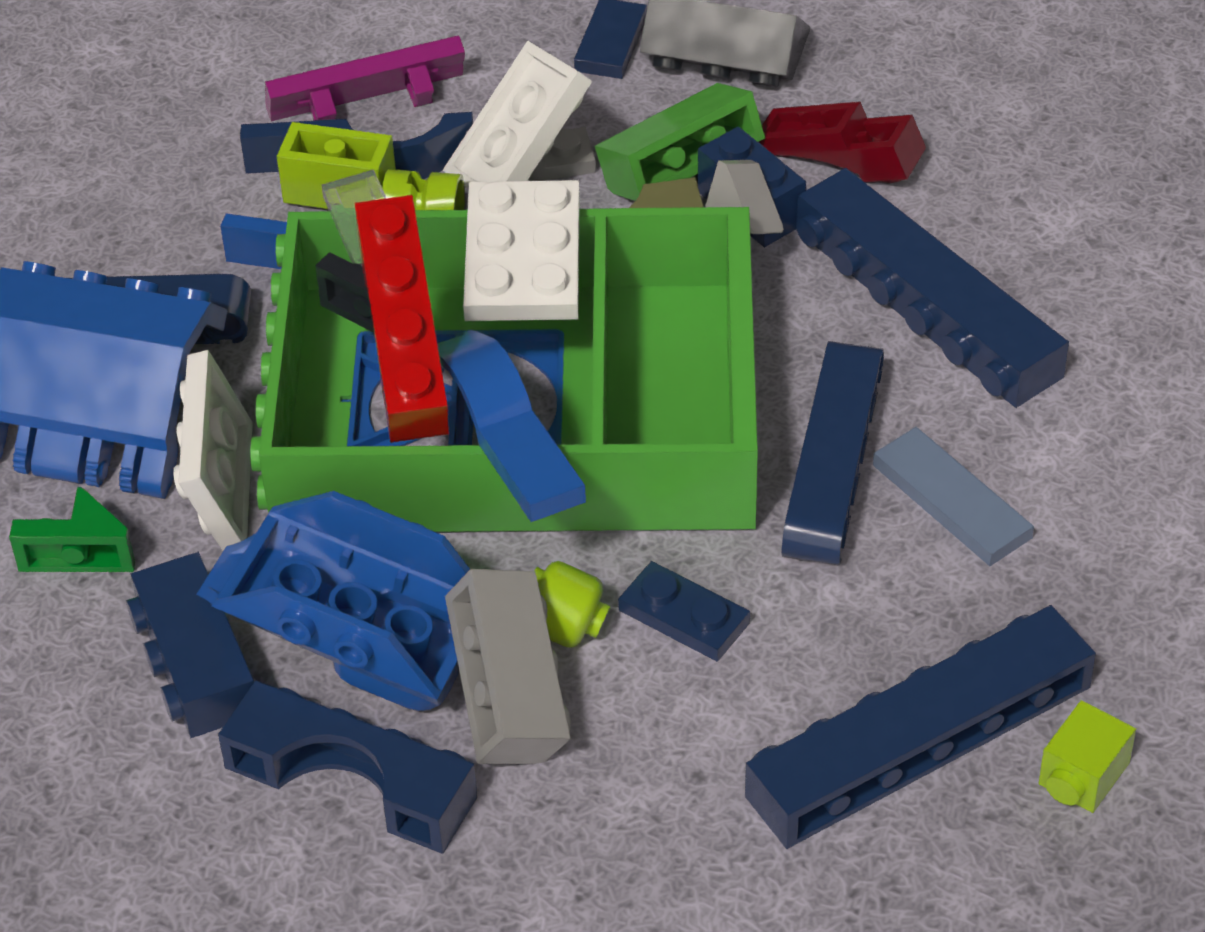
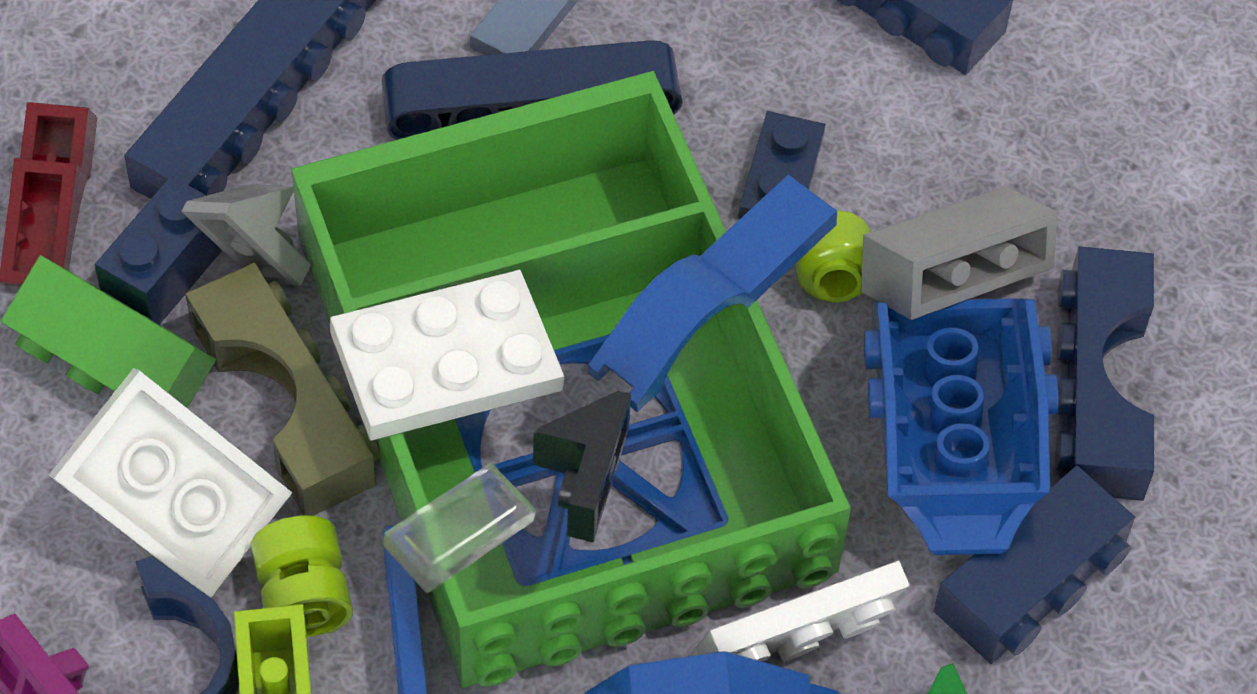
camera: 115 degrees left, 10 degrees up
red arch [354,195,449,443] -> none

